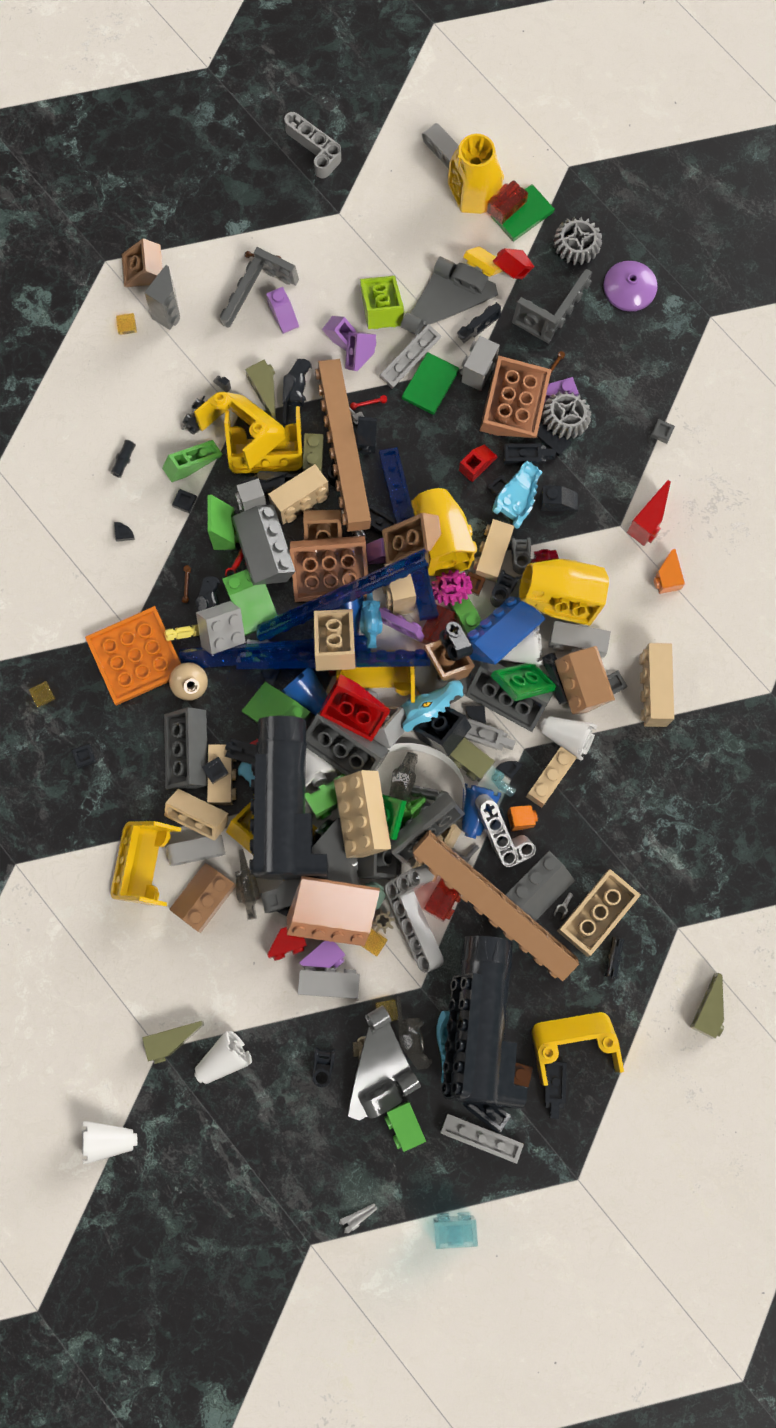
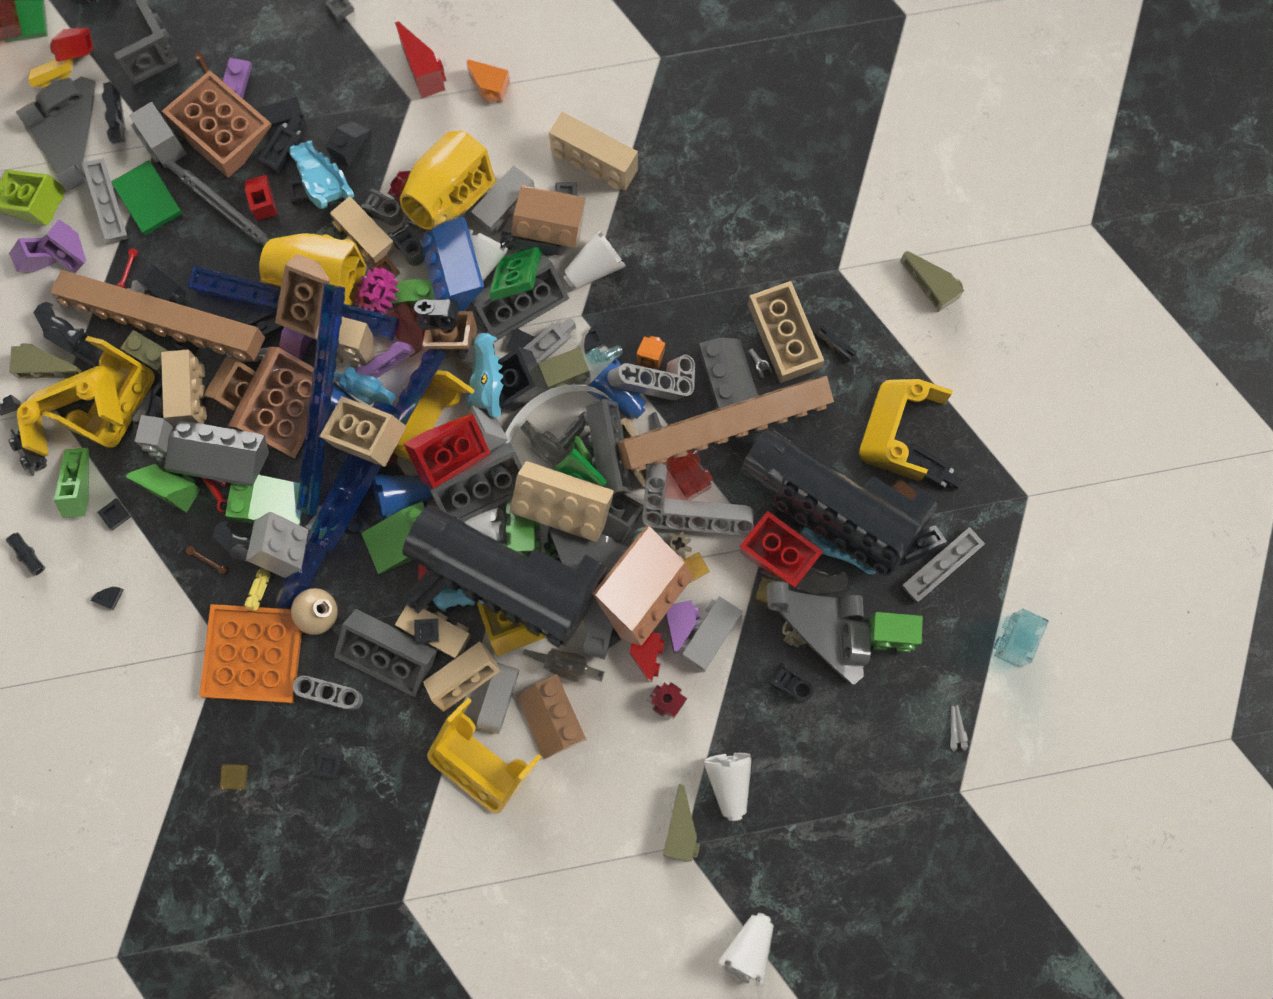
camera: 60 degrees left, 0 degrees up
tan brick [526,747,577,808] -> none
light grey gear [542,391,591,439] -> none
none -> dark grey axle [165,159,269,246]
none -> light grey beam [293,676,363,710]
none -> dark red brick [650,682,687,719]
none -> red slope [739,511,823,588]

